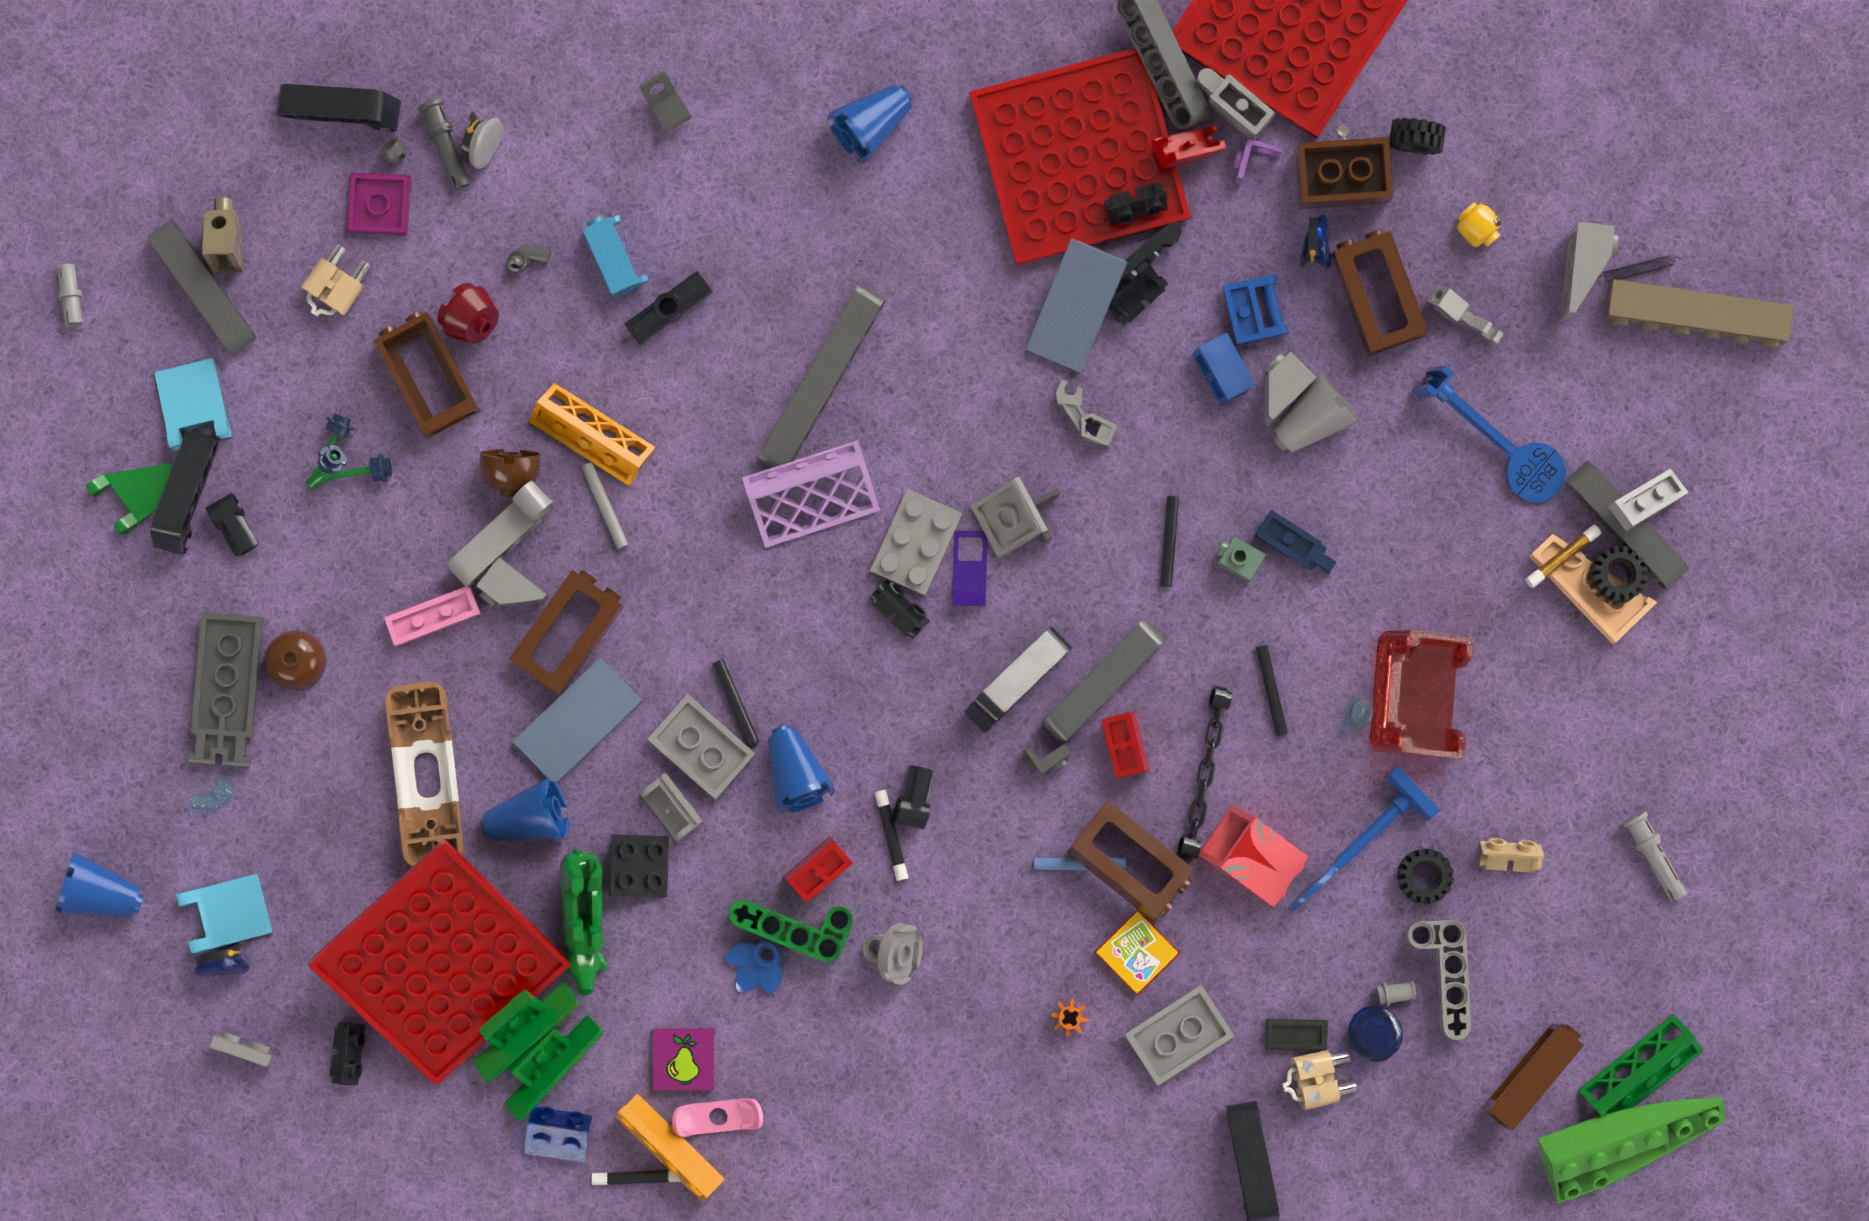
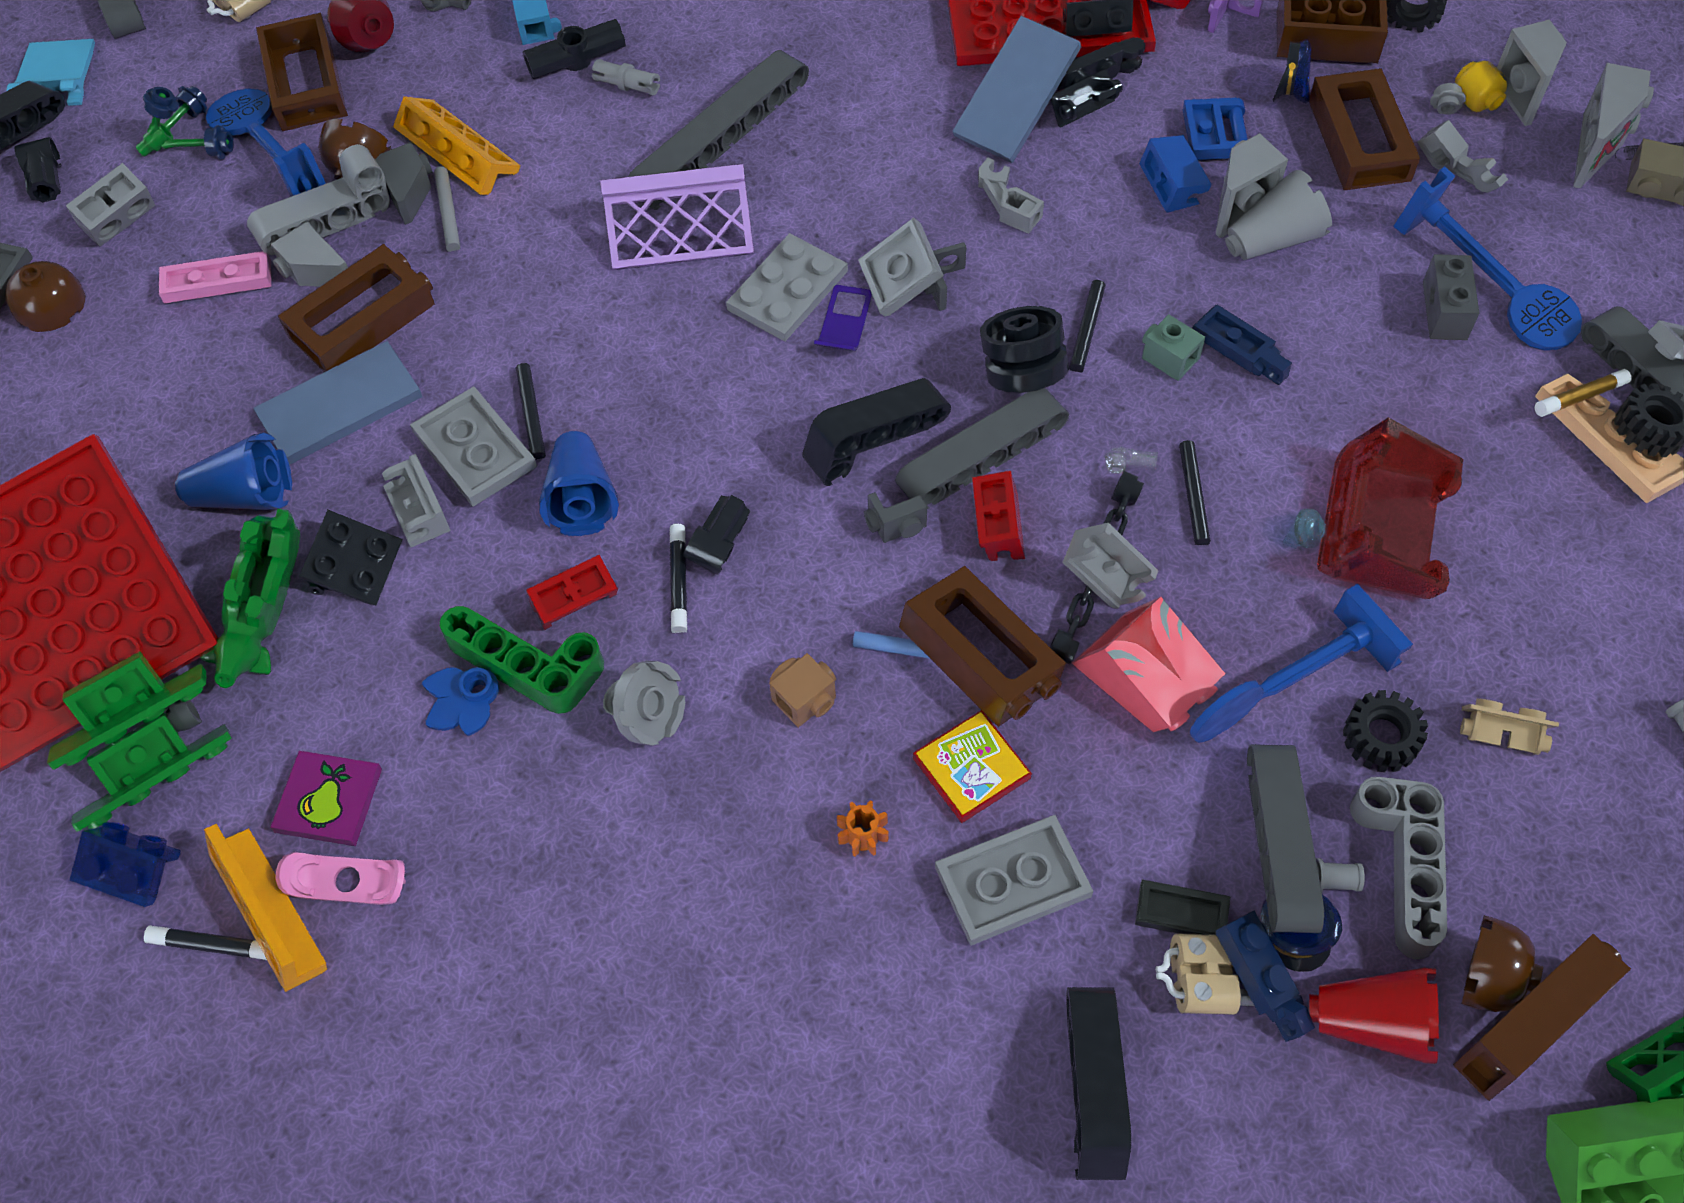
camera: 10 degrees right, 25 degrees down
medium nougat piece [385,682,464,866] -> none
black hinge [869,580,930,639] -> none
none -> light grey brick [66,163,156,247]
none -> blue piece [206,88,326,197]
none -> dark grey slope [375,142,432,225]
none -> light grey pin [592,59,660,95]
none -> medium nougat brick [769,653,836,728]
none -> black wheel [980,306,1069,393]
none -> light grey hinge [1062,523,1158,609]
none -> clear arm [1104,446,1158,474]
none -> dark blue hinge [1215,910,1315,1042]
none -> dark grey beam [1247,744,1324,933]
none -> red cone [1309,967,1439,1064]
none -> dark grey brick [1423,254,1480,340]
none -> light grey plate [1430,83,1466,115]
none -> reddish brown cylinder [1461,915,1544,1012]
none -> light grey slope [1497,19,1567,126]

